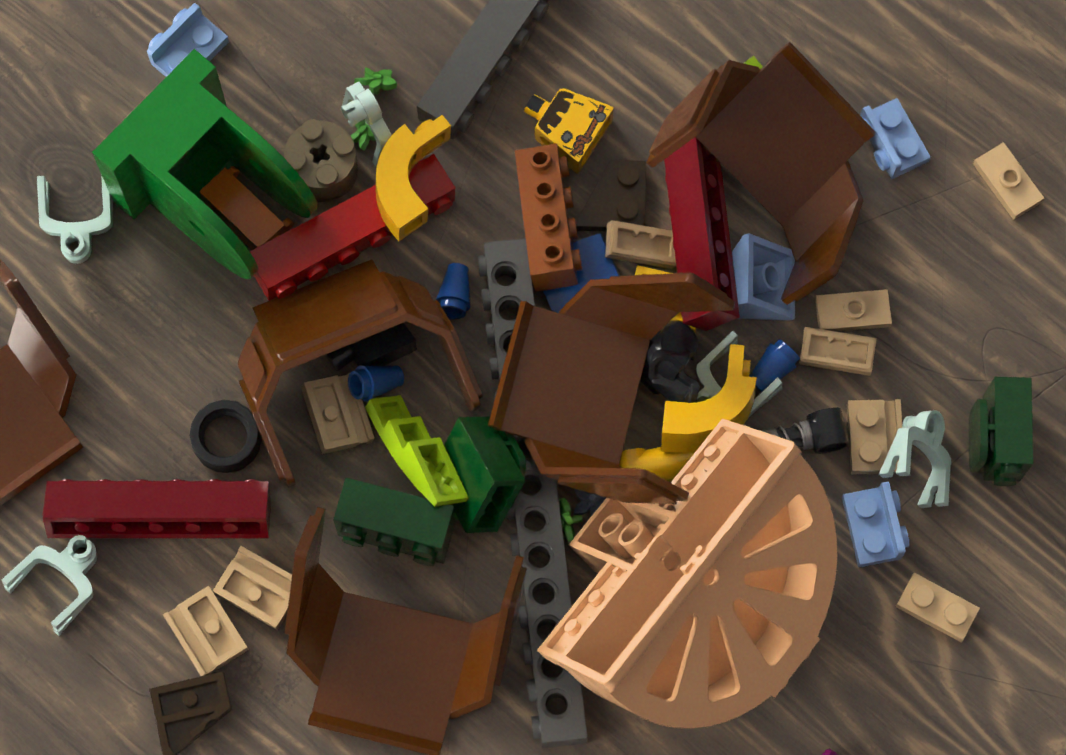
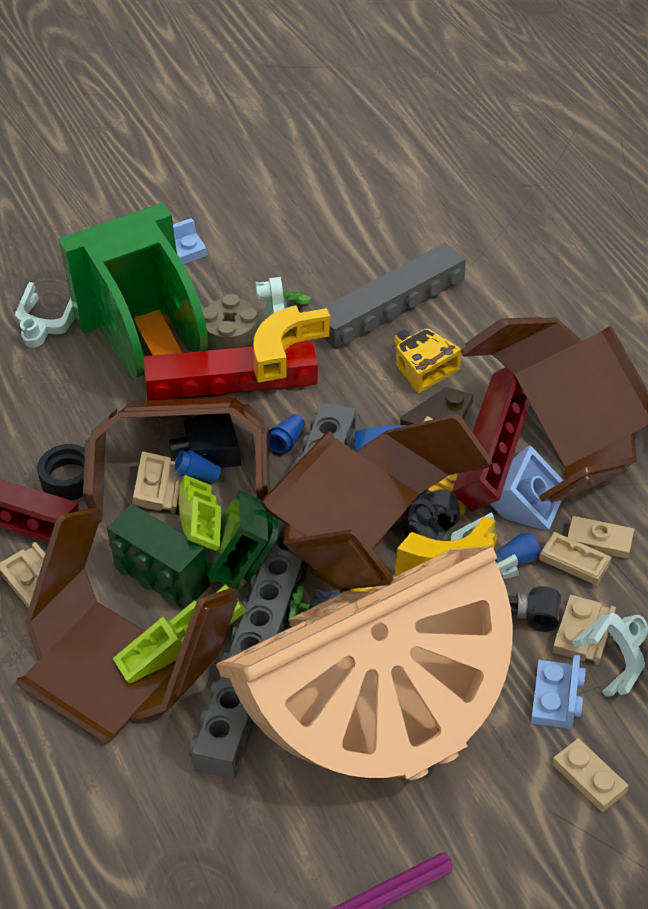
camera: 25 degrees right, 25 degrees down
dark orange brick [515,143,583,292] -> none
none -> lime slope [113,585,247,684]

